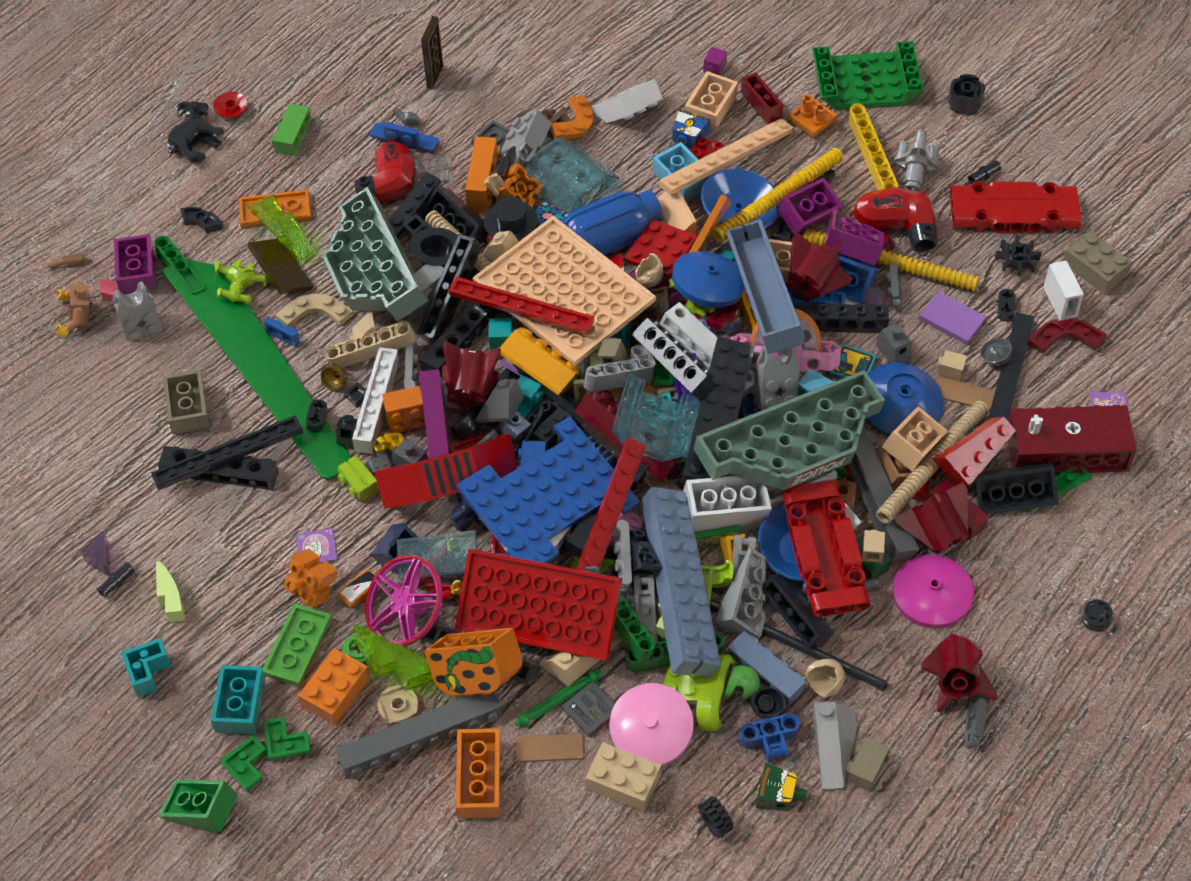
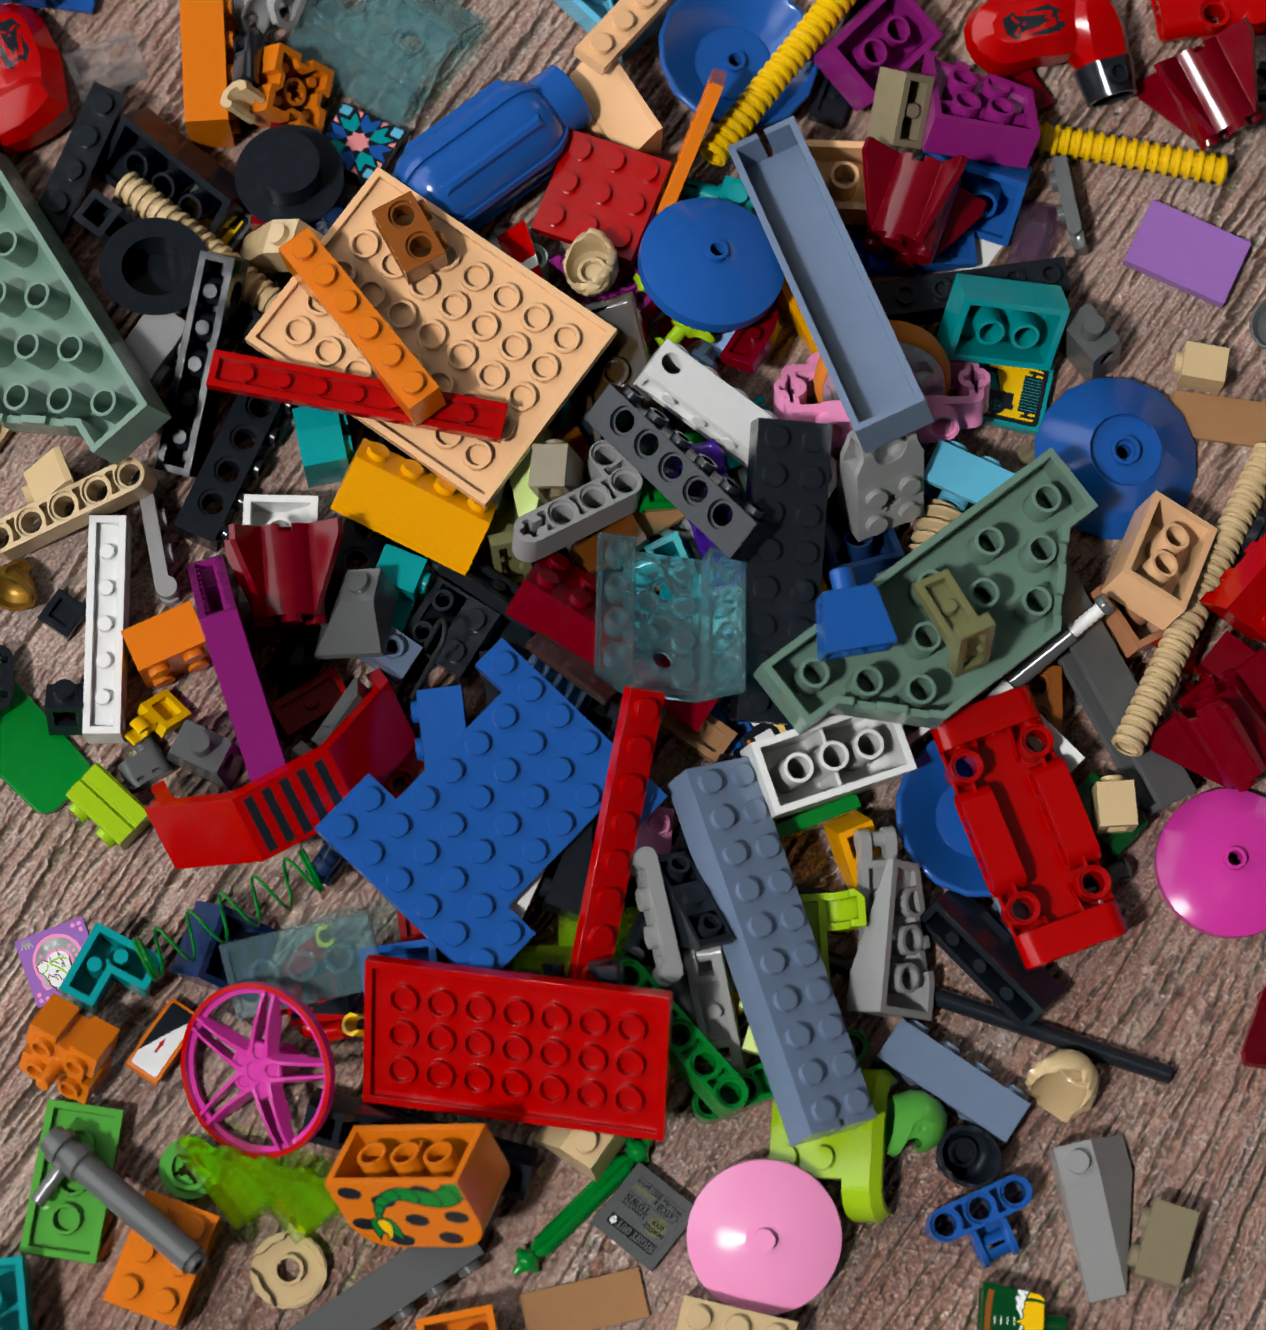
camera: 15 degrees left, 20 degrees up
none -> dark grey cylinder [31,1126,208,1275]
none -> teal brick [59,922,166,1015]
none -> green piece [132,848,326,982]
none -> orange arch [278,227,446,427]
none -> dark orange brick [371,191,450,285]
none -> blue torso [816,567,897,662]
none -> dark tan brick [867,67,935,149]
none -> olive bracket [913,569,996,678]
none -> teal brick [937,273,1071,371]
none -> dark grey piece [990,594,1115,692]
none -> dark red brick [1136,17,1264,151]

